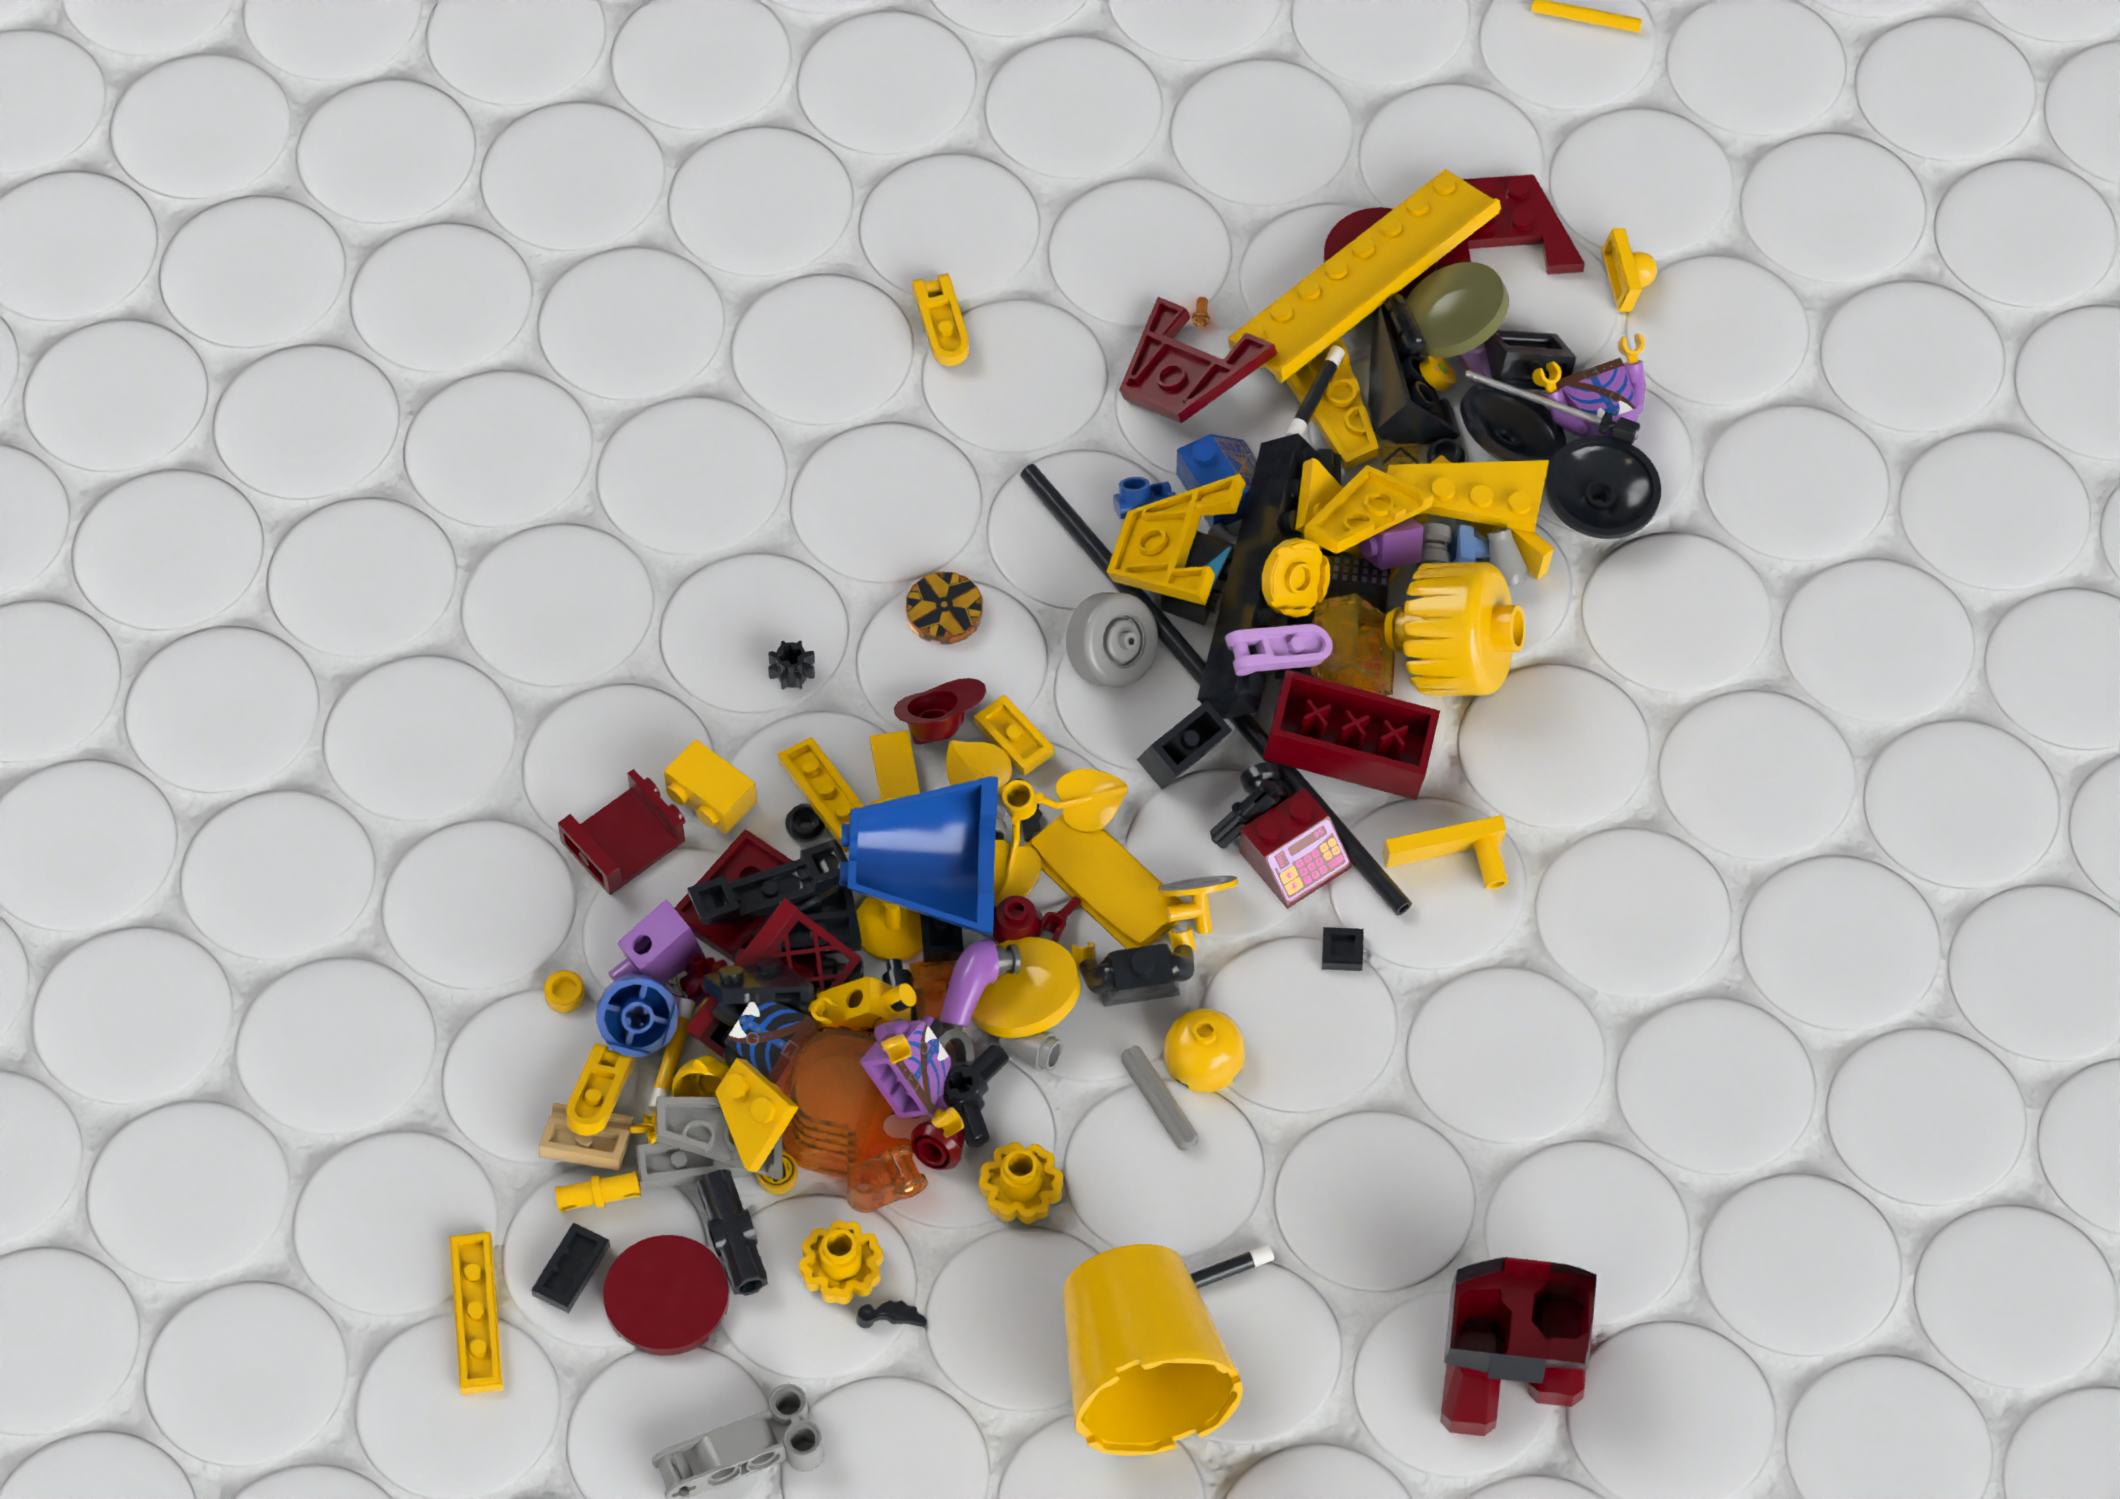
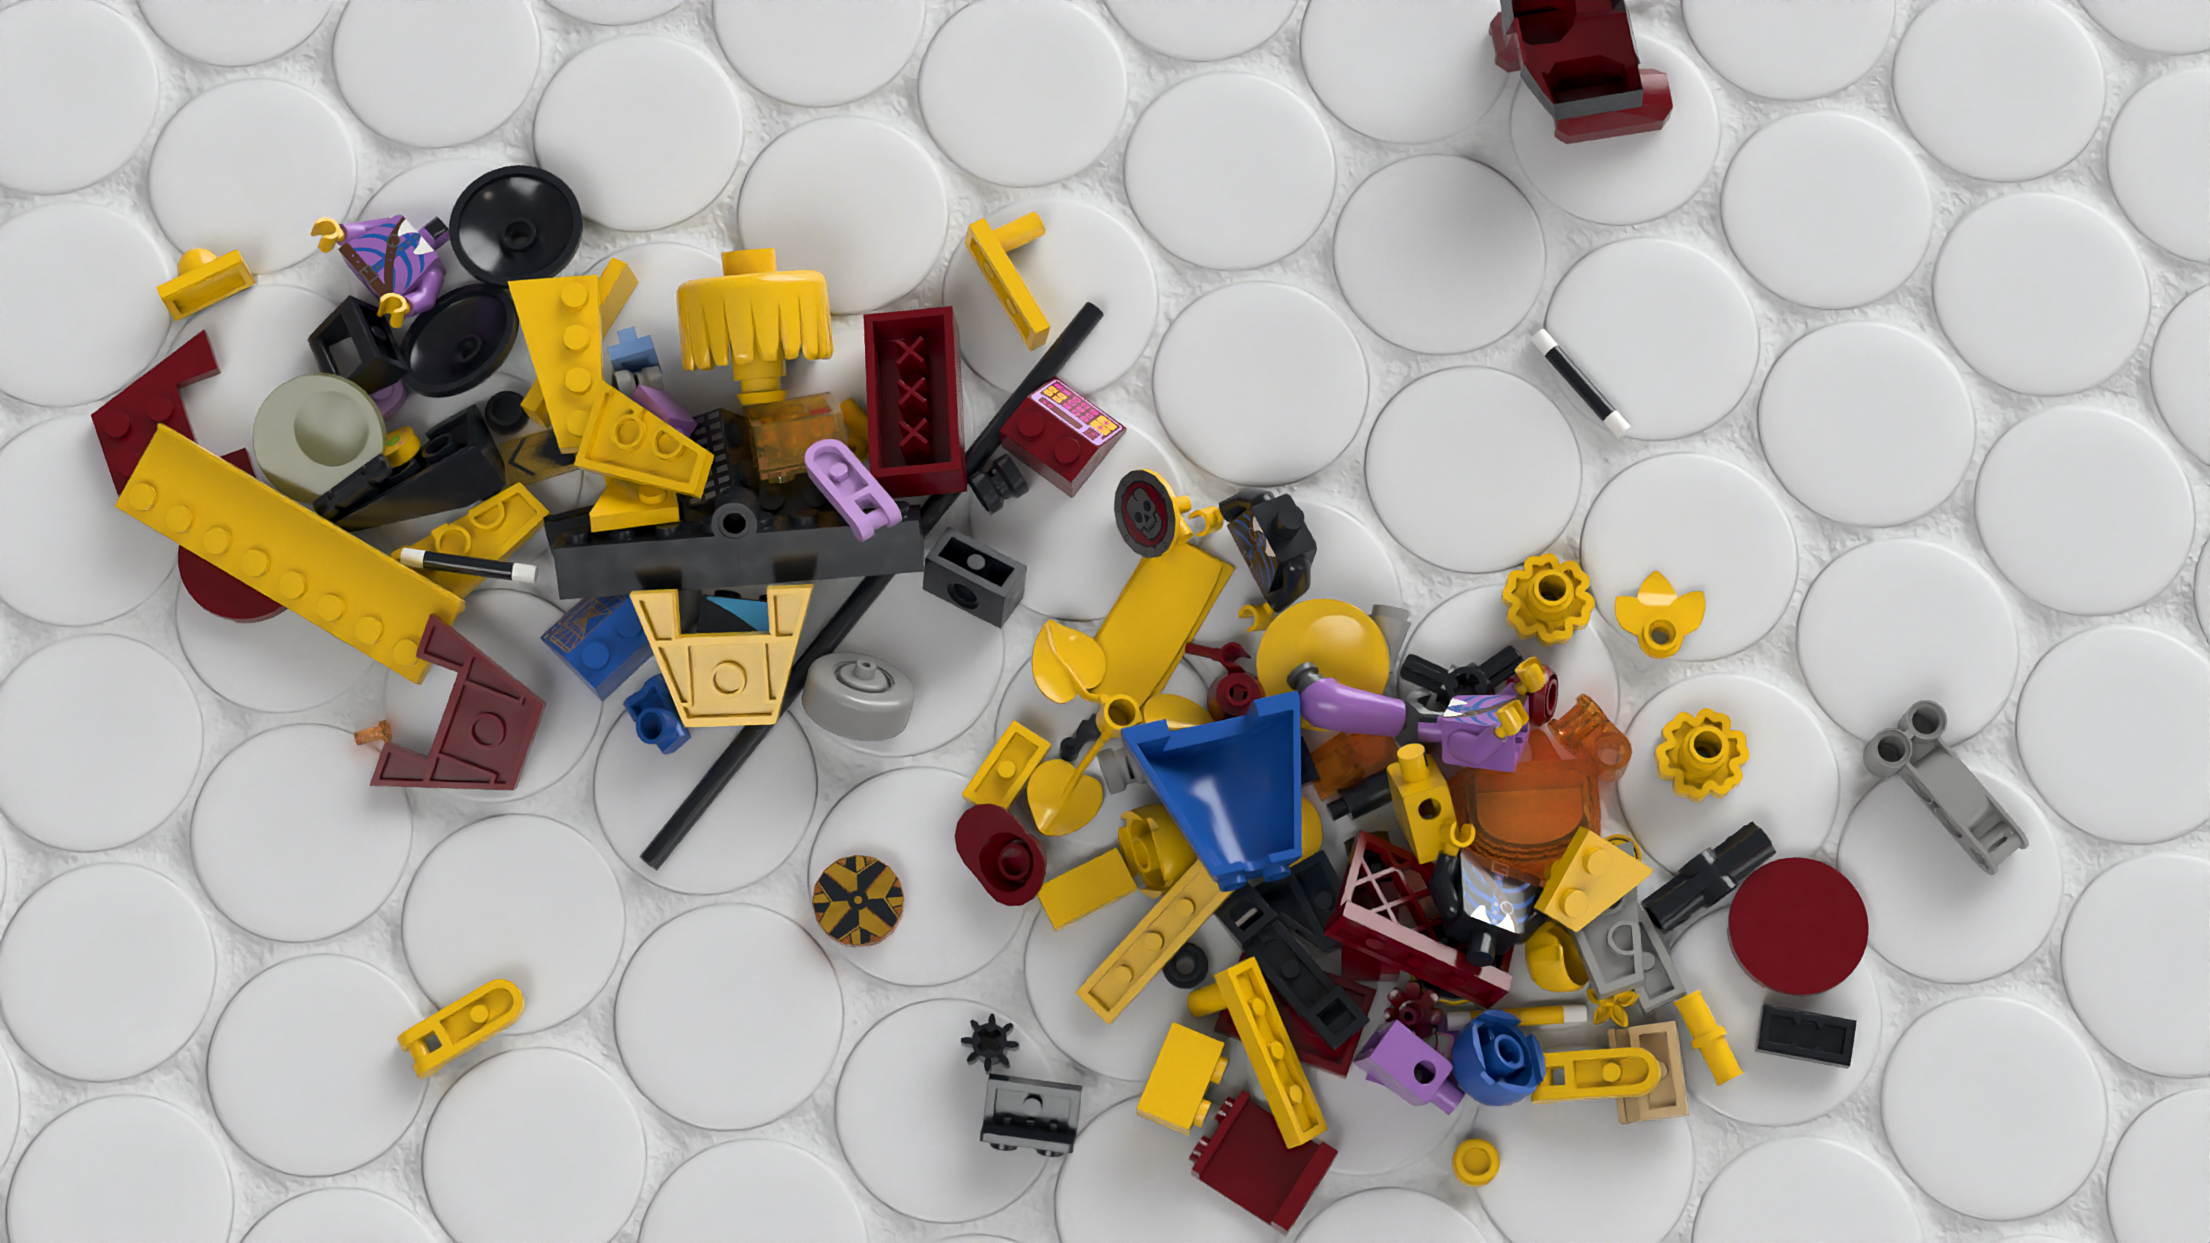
camera: 105 degrees left, 15 degrees up
yellow tile [449,1232,504,1395] -> none
black wing [704,957,814,1004] -> none
black piece [856,1300,927,1328] -> none
yellow cone [1062,1244,1243,1456] -> none
light grey axle [1121,1045,1198,1151] -> none
yellow cylinder [1164,1009,1244,1092] -> none
black axle [1210,781,1280,848] -> none
yellow tile [1262,538,1330,618] -> none
black tile [1322,927,1364,971] -> none
piece [1465,370,1641,445] -> none
light grey cone [1487,527,1528,587] -> none
none -> bracket [980,1073,1083,1157]
none -> yellow piece [1187,956,1328,1149]
none -> yellow plate [1615,571,1705,659]

